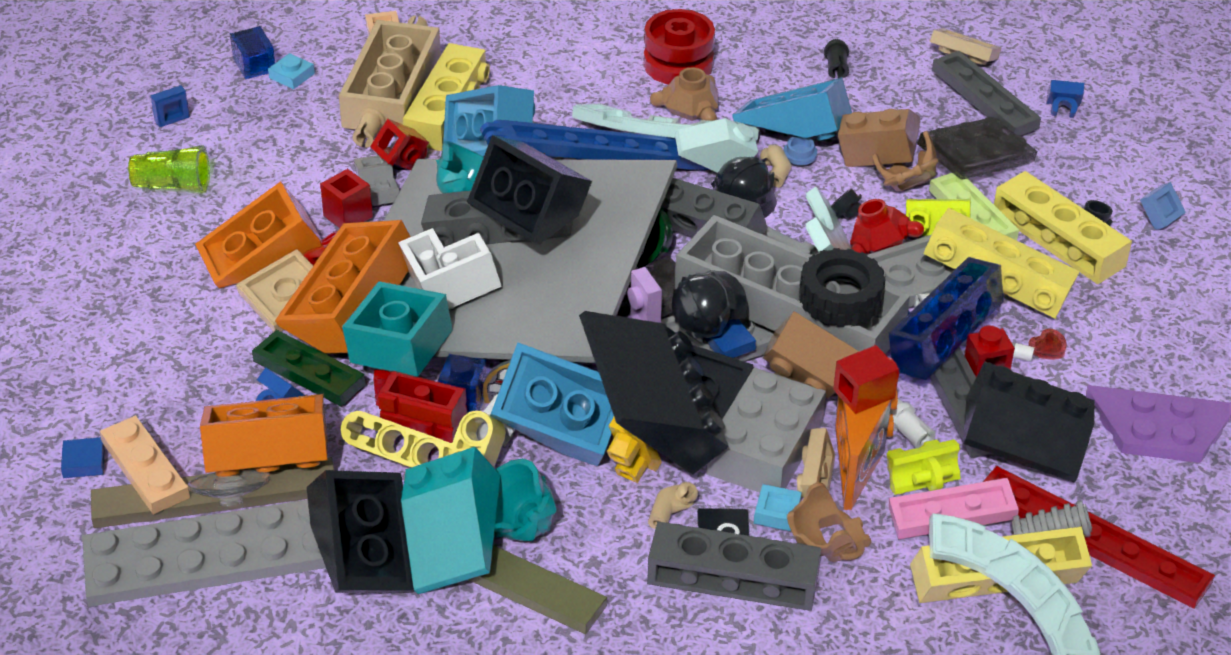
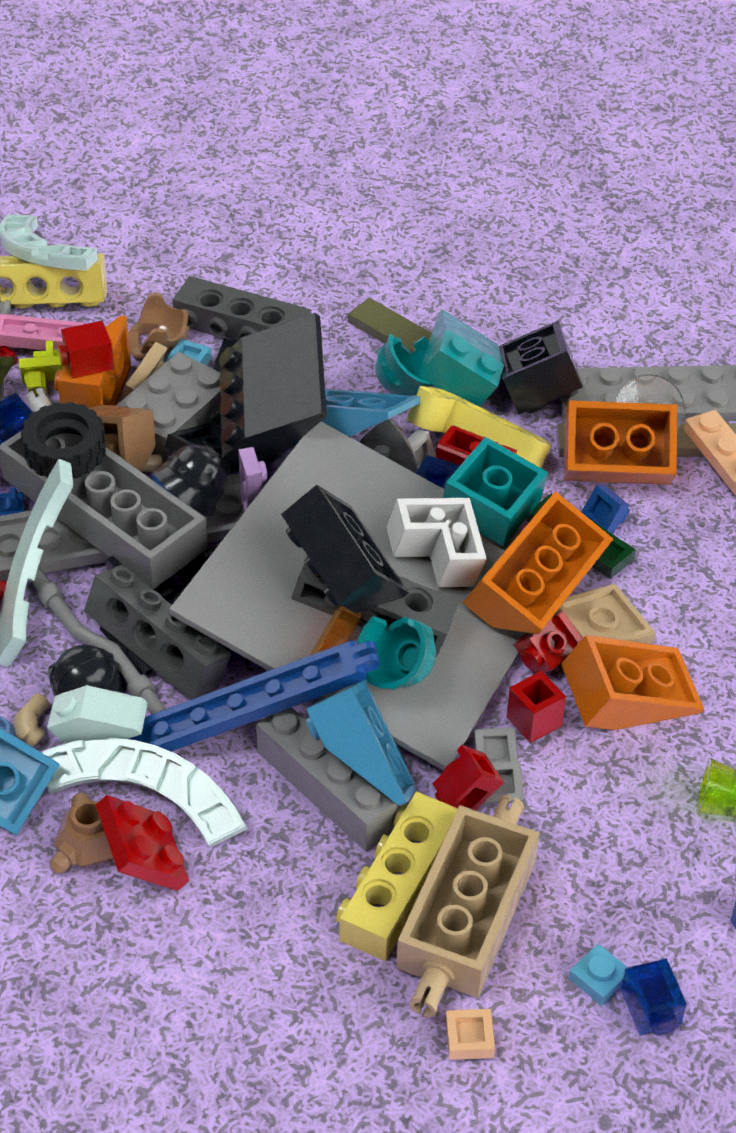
camera: 170 degrees left, 5 degrees up
red wheel [643,9,715,85] -> none
none -> red plate [95,794,189,891]

